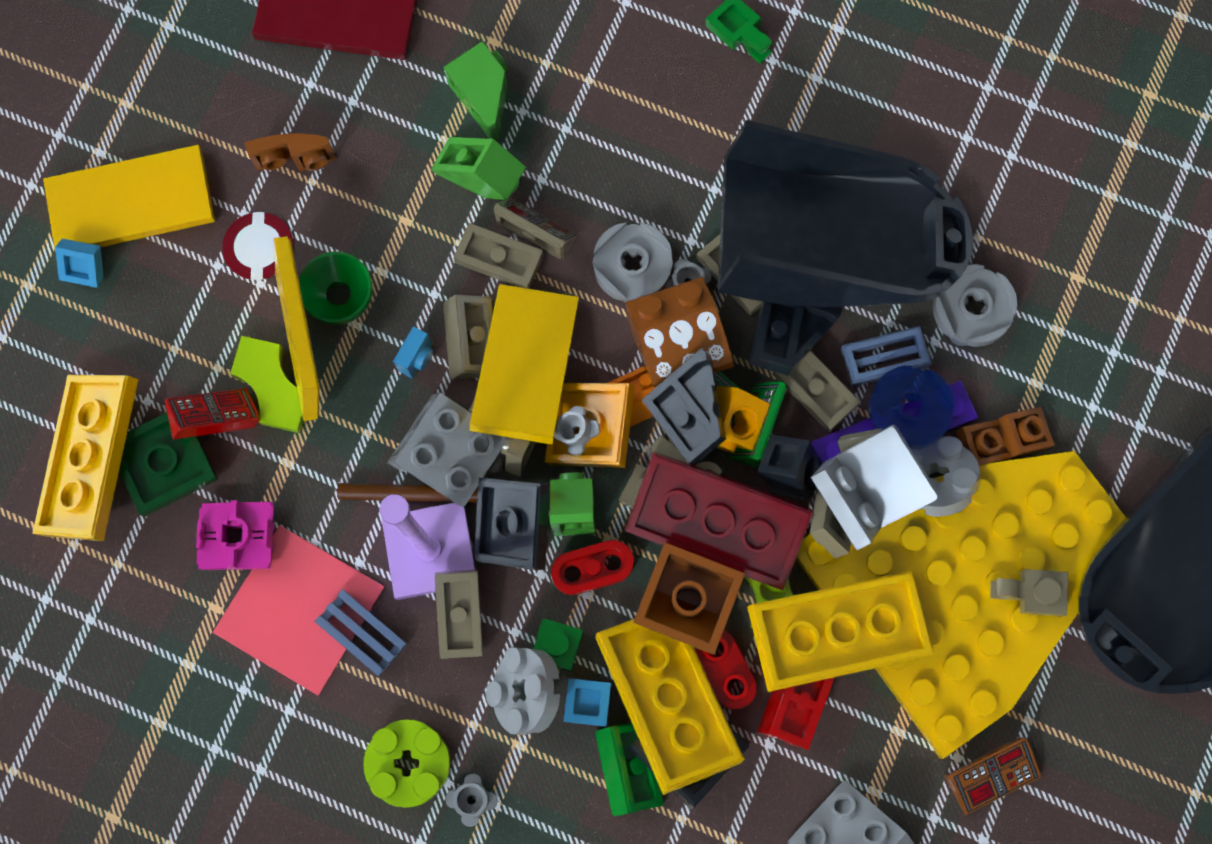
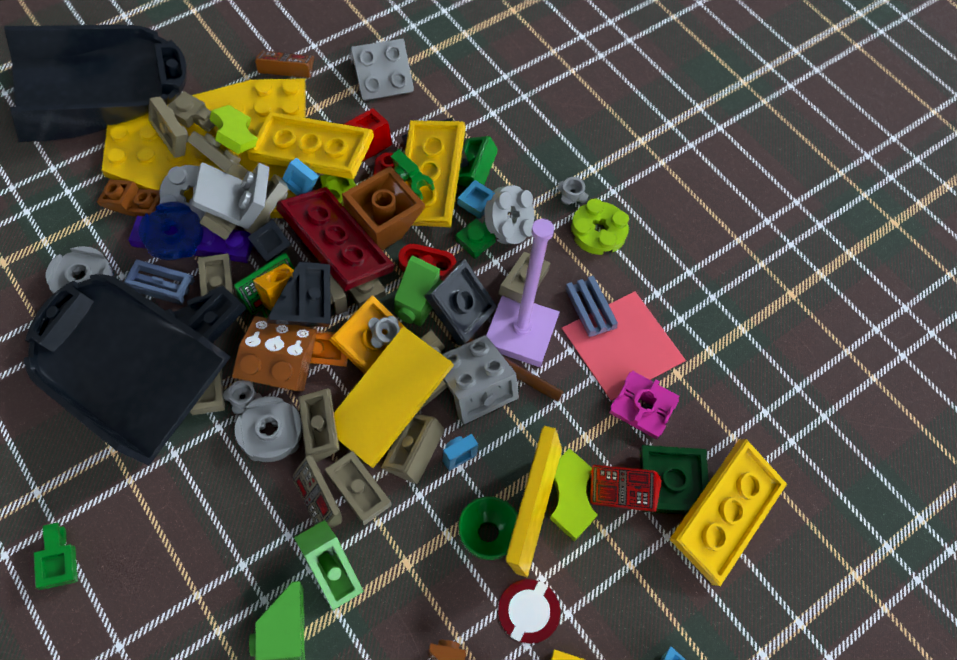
camera: 160 degrees left, 15 degrees down
none -> dark tan plate [148,96,189,158]
none -> dark tan plate [187,131,248,180]
none -> lime tile [210,105,258,154]
none -> dark azure plate [282,158,319,196]
none -> dark tan slope [298,388,339,462]
none -> green plate [391,149,435,200]

